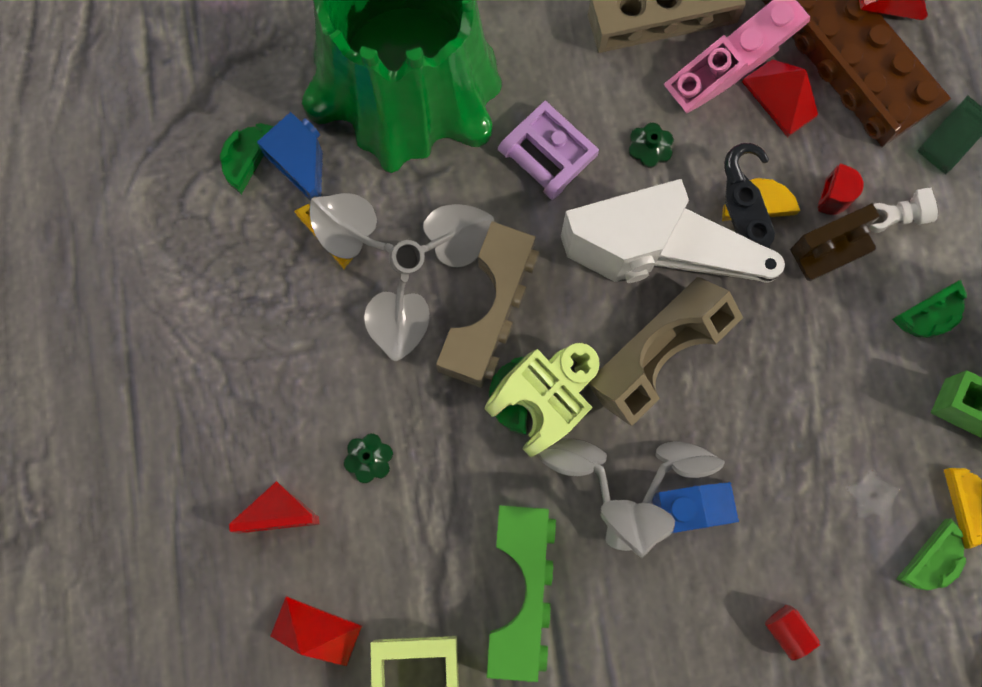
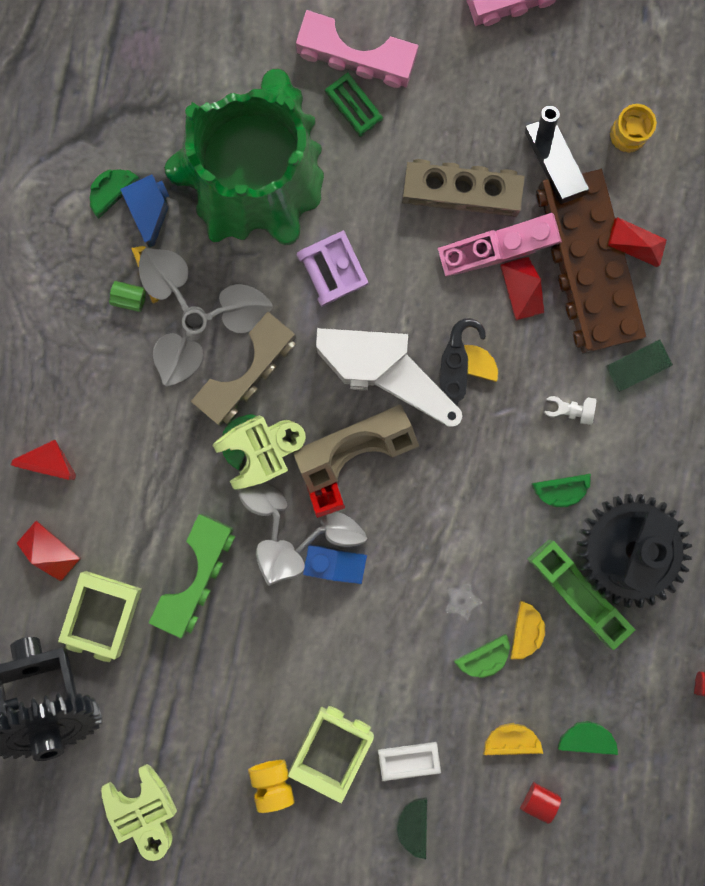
camera: 15 degrees right, 10 degrees up
dark green plant [344,433,393,483] -> none
dark green plant [629,122,674,168] -> none
red brick [765,604,820,661] -> none
dark brown bracket [790,203,880,281] -> none
red brick [817,163,864,215] -> none
none -> bright green piece [109,281,146,312]
none -> red slope [306,482,345,518]

